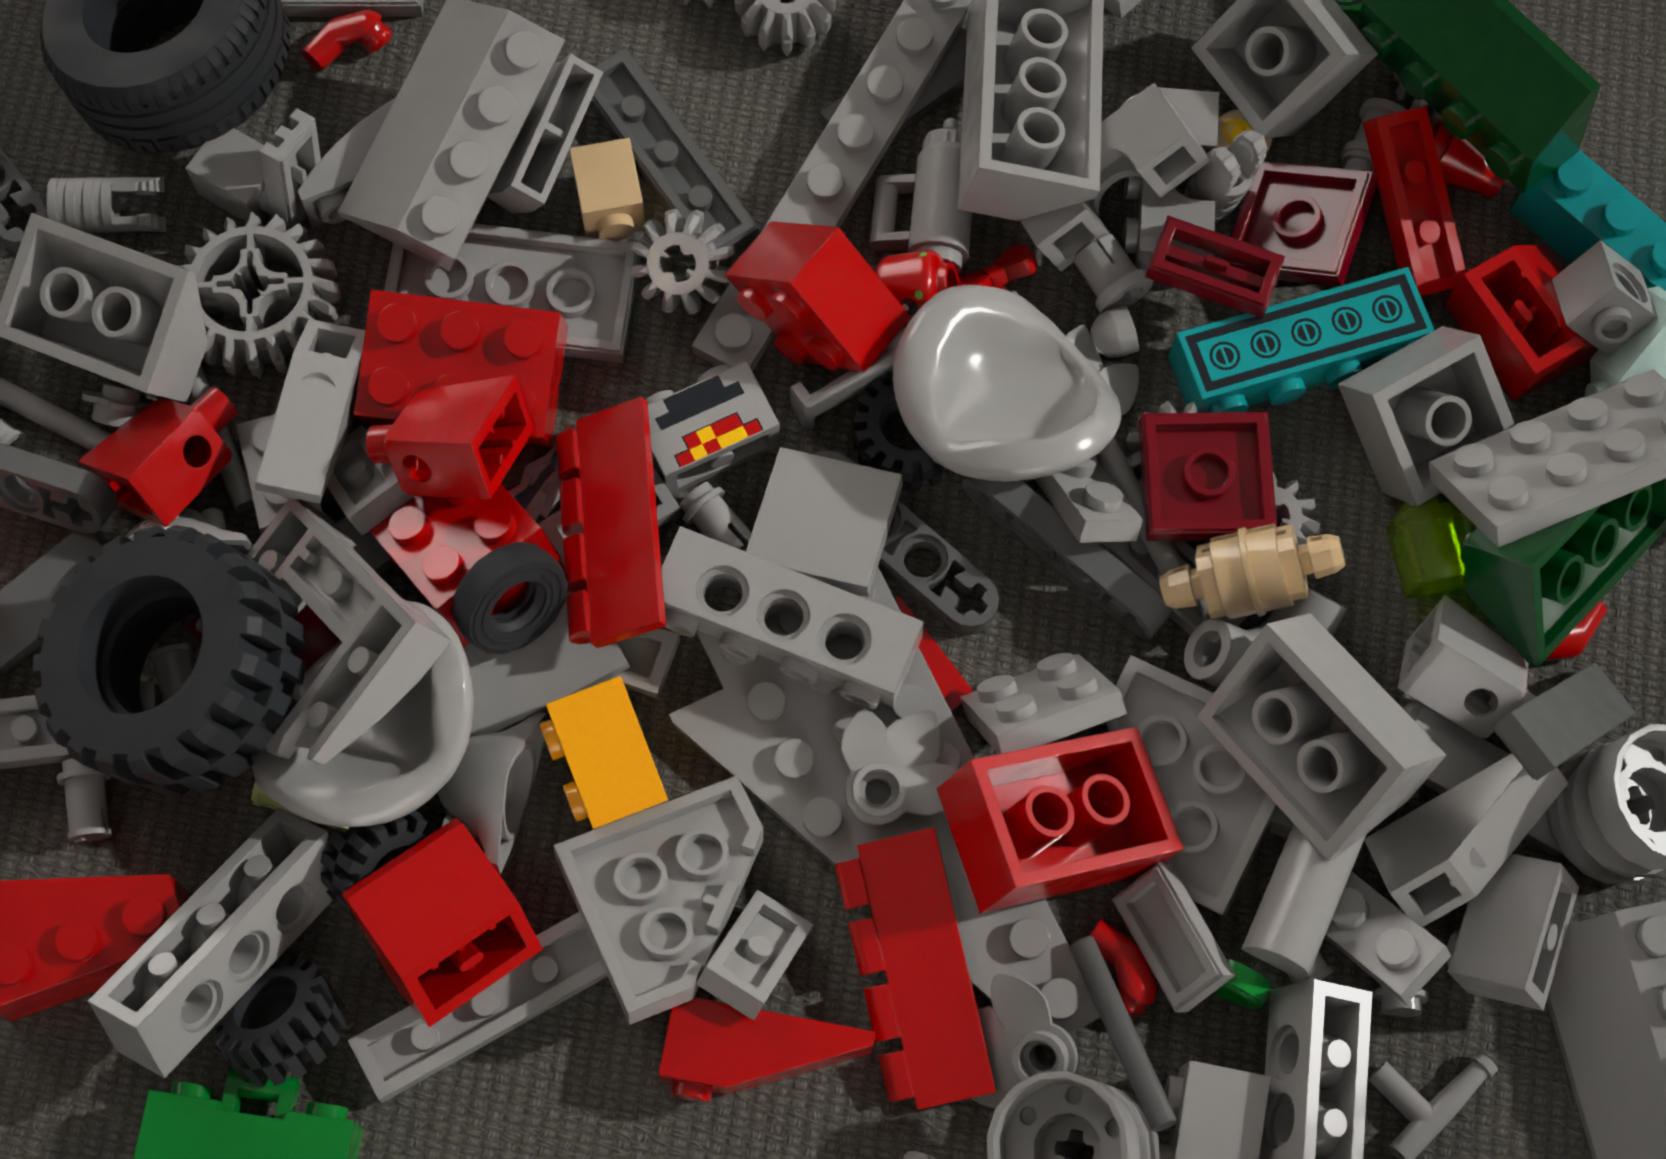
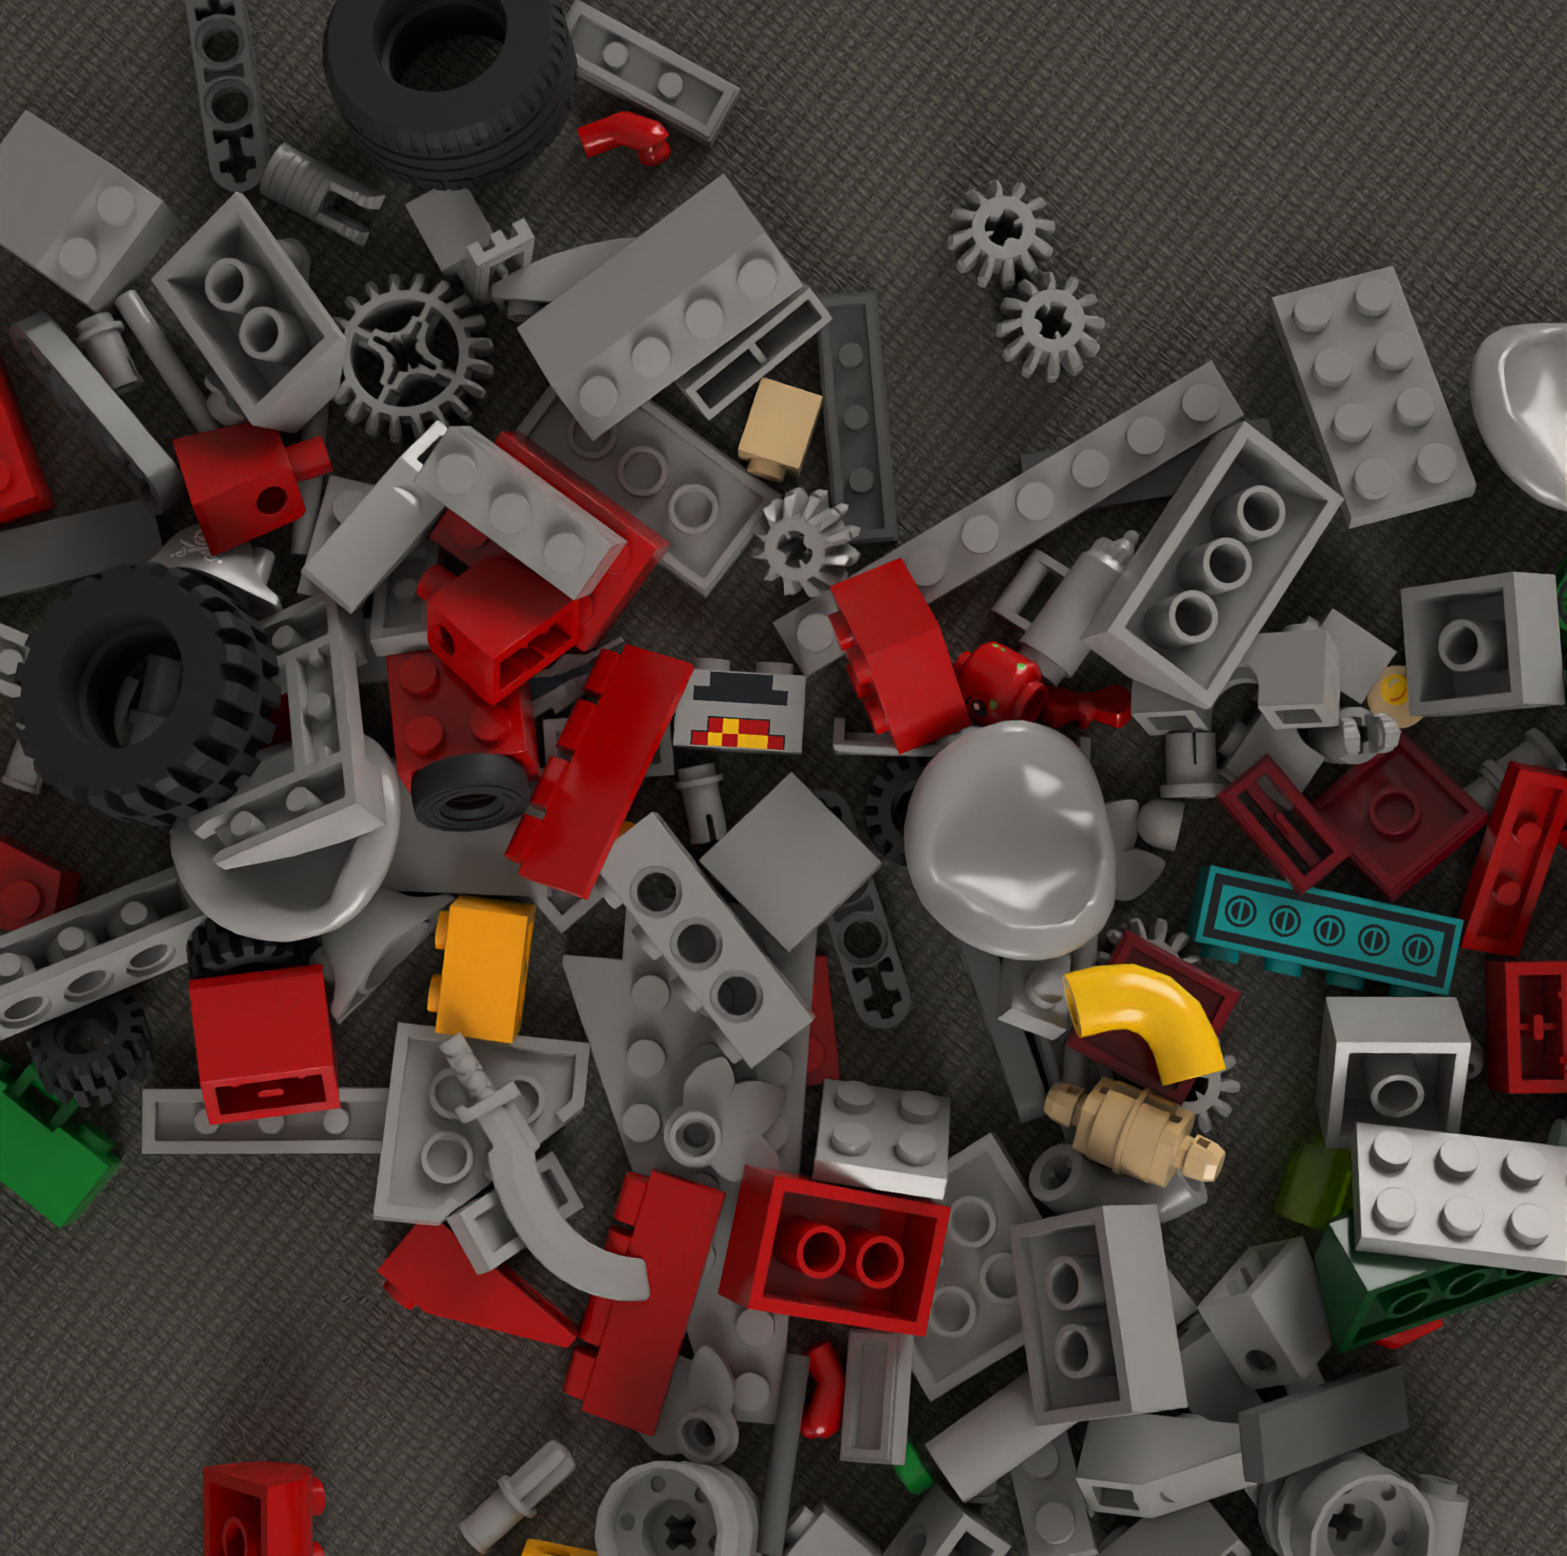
camera: 30 degrees right, 15 degrees up
none -> light grey brick [413,426,627,600]
none -> light grey sword [438,1032,651,1301]
none -> yellow cylinder [1062,963,1226,1086]

